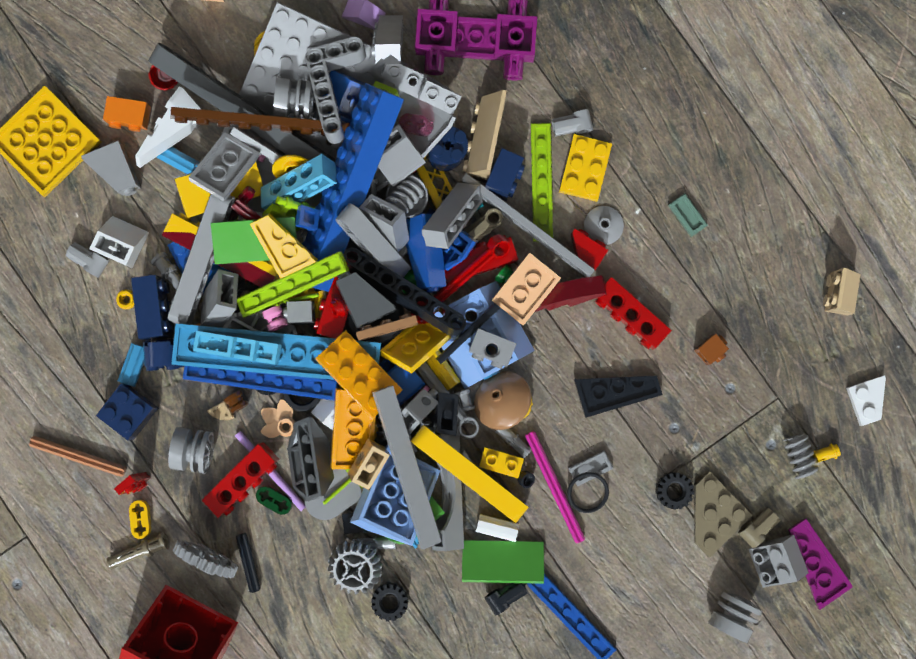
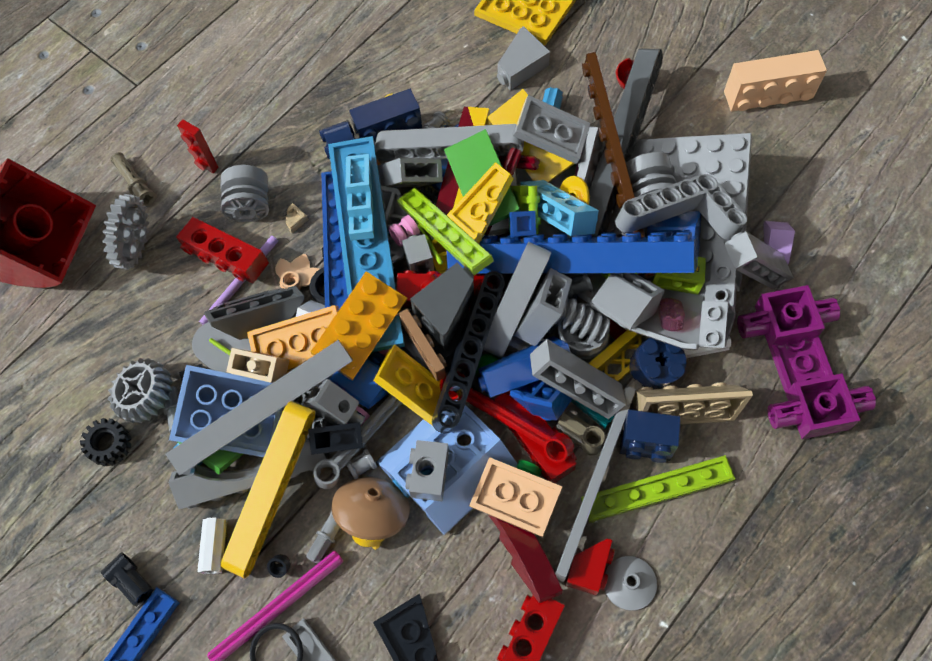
camera: 80 degrees right, 20 degrees down
nougat axle [29,436,126,477] -> none
light grey piece [66,242,109,278] -> none
white slope [89,216,149,268] -> none
dark blue brick [96,383,159,441] -> none
orange brick [103,96,151,132] -> none
dark azure axle [118,343,144,387] -> none
yellow beam [129,500,152,539] -> none
white wedge [136,86,201,168] -> none
reddish brown wheel [223,390,249,414] -> none
black axle [236,533,261,593] -> none
dark green beam [256,486,293,515] -> none
yellow axle [426,350,461,391] -> none
black bar [436,302,500,364] -> none
bright green tile [462,540,544,584] -> none
yellow brick [479,447,524,478] -> none
light grey piece [552,109,593,137] -> none
yellow plate [559,134,612,202] -> none

